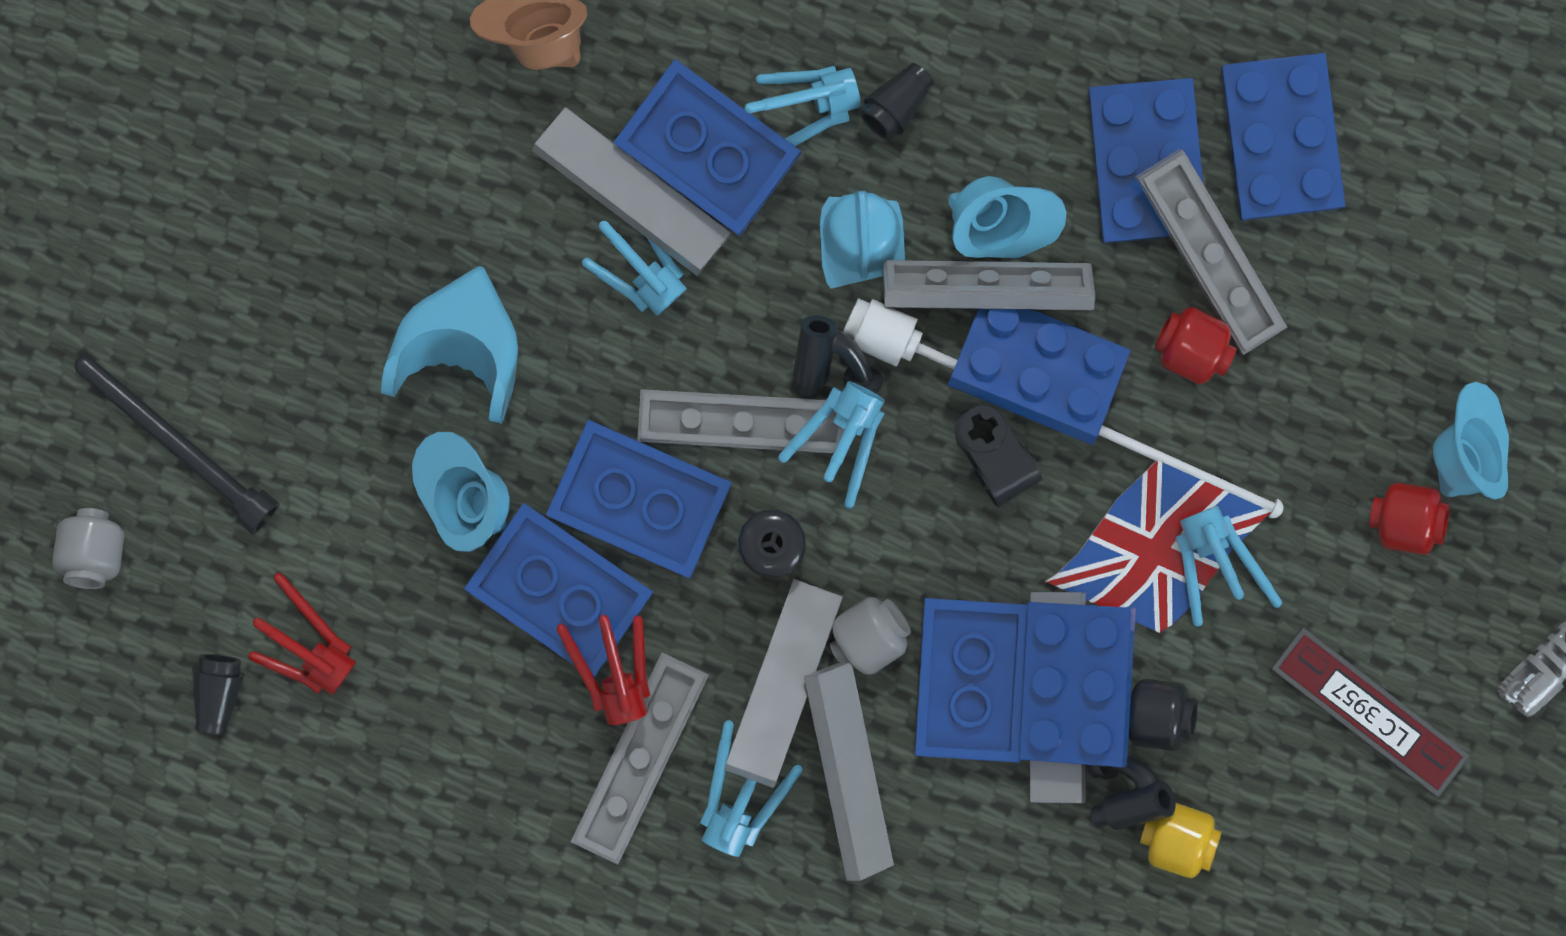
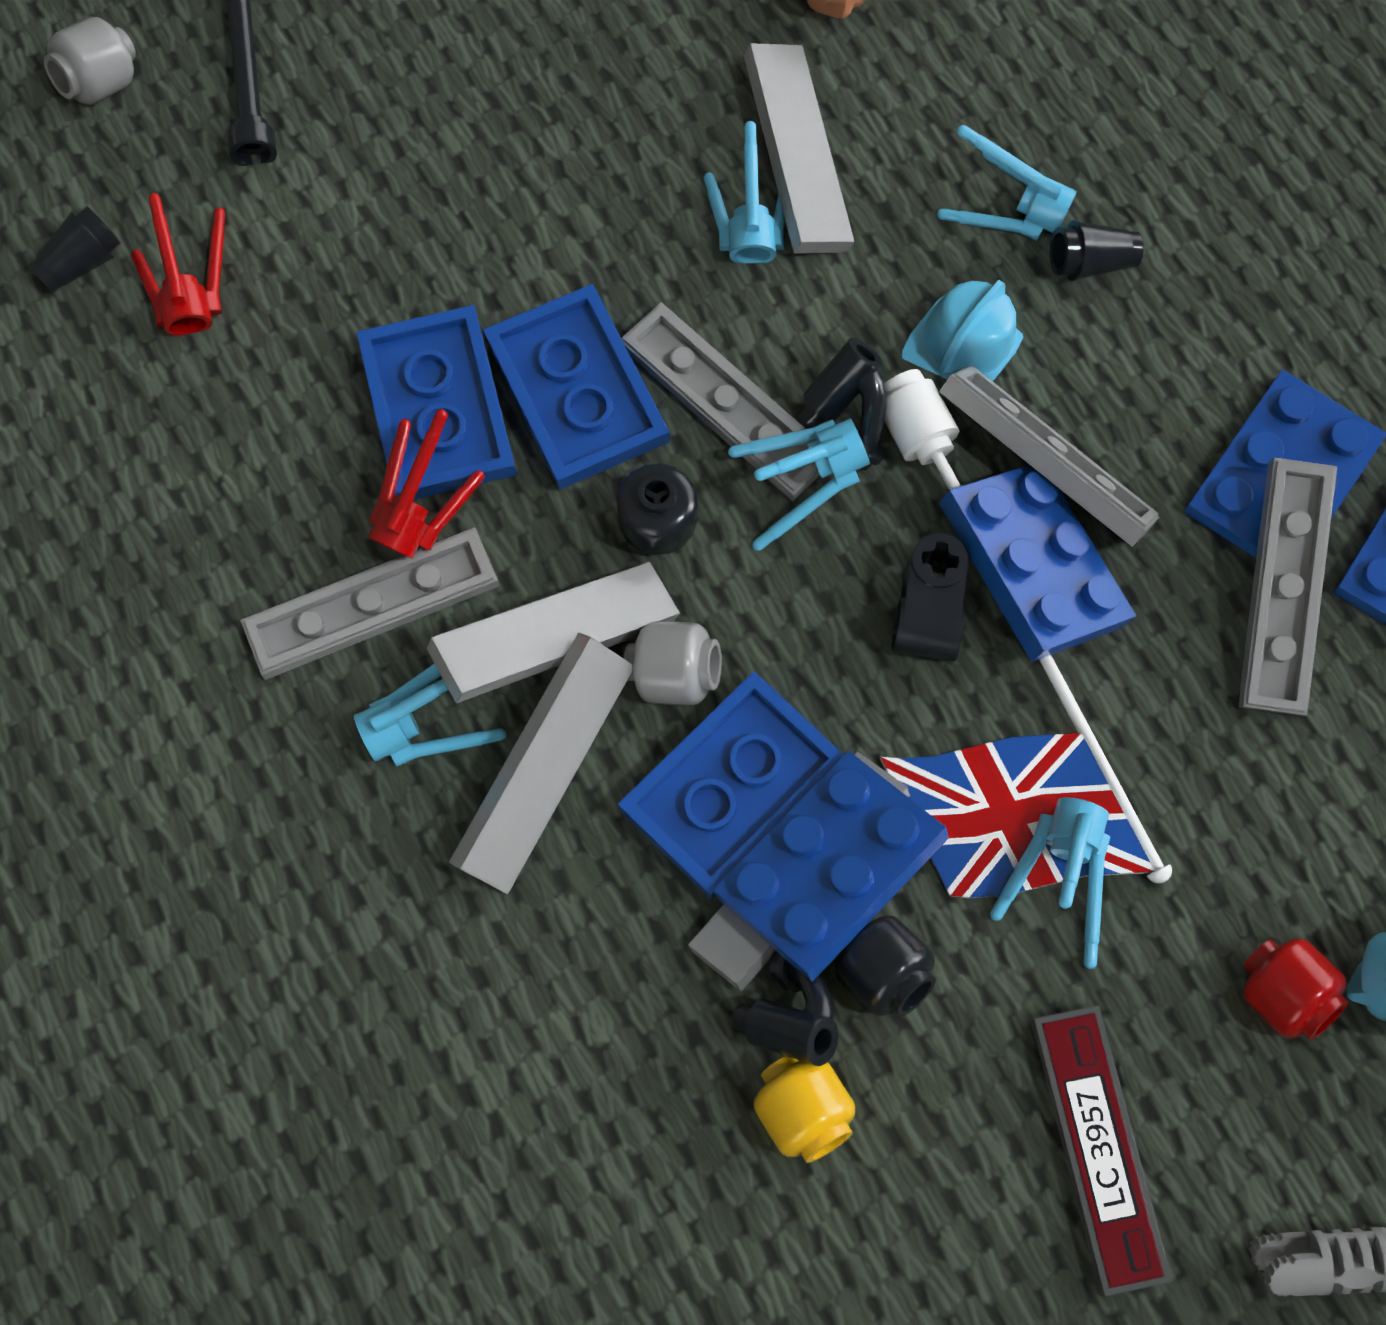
camera: 40 degrees right, 15 degrees down
medium azure animal [381,266,518,424] -> none
medium azure piece [412,432,510,552] -> none
blue plate [613,59,802,237] -> none
medium azure piece [948,176,1067,258] -> none
red head [1154,307,1237,385] -> none

